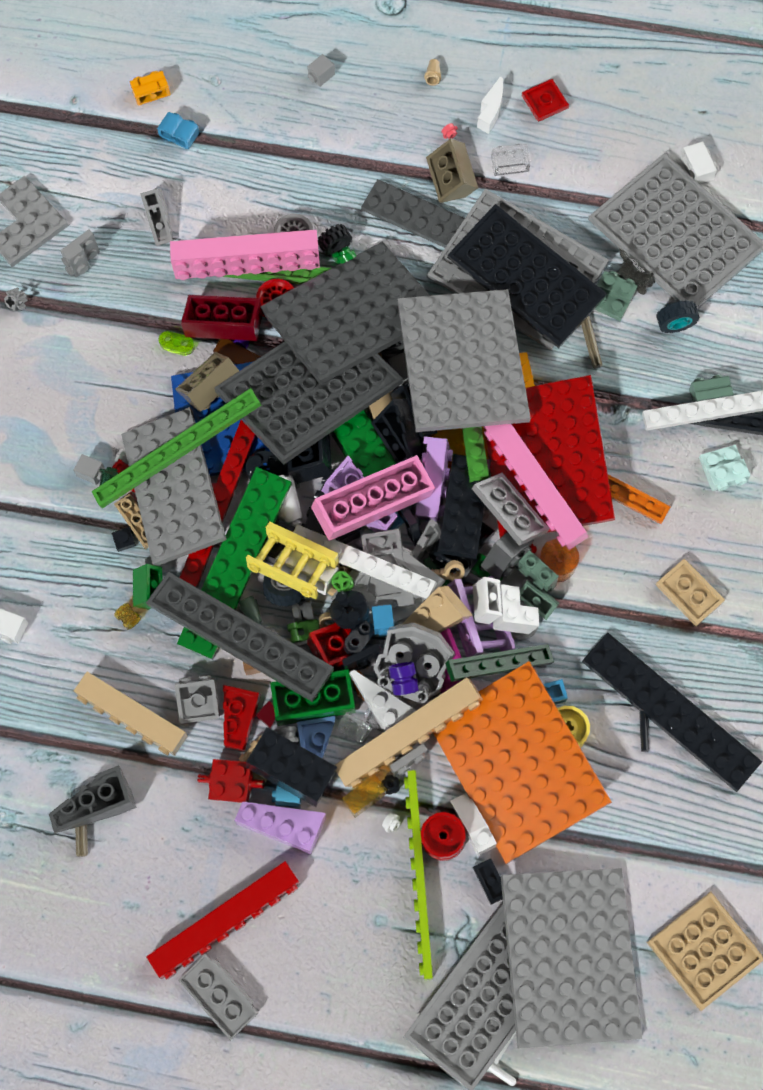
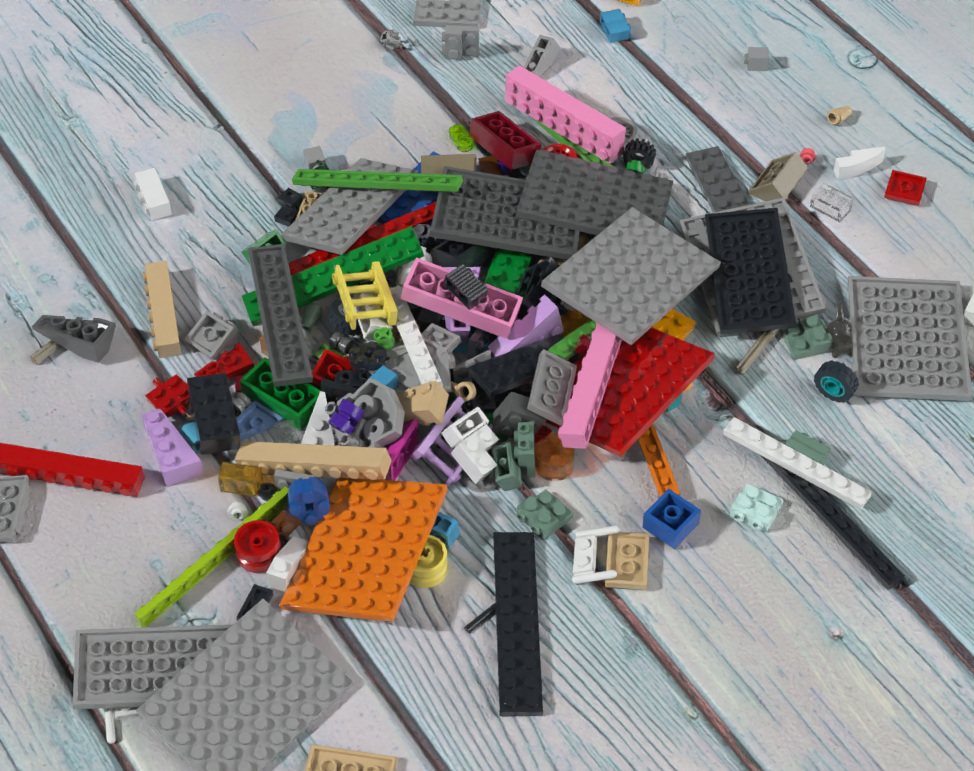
camera: 45 degrees right, 20 degrees down
clear yellow wheel [114,603,141,630] -> none
plate [445,644,554,682] -> none
none -> reddish brown bracket [271,510,302,536]
none -> black plate [277,187,303,208]
none -> blue brick [288,477,330,526]
none -> black brick [443,264,488,310]
none -> sand green plate [516,489,574,540]
none -> white plate [572,525,620,584]
none -> dark red tile [574,334,591,354]
none -> blue brick [642,488,701,549]

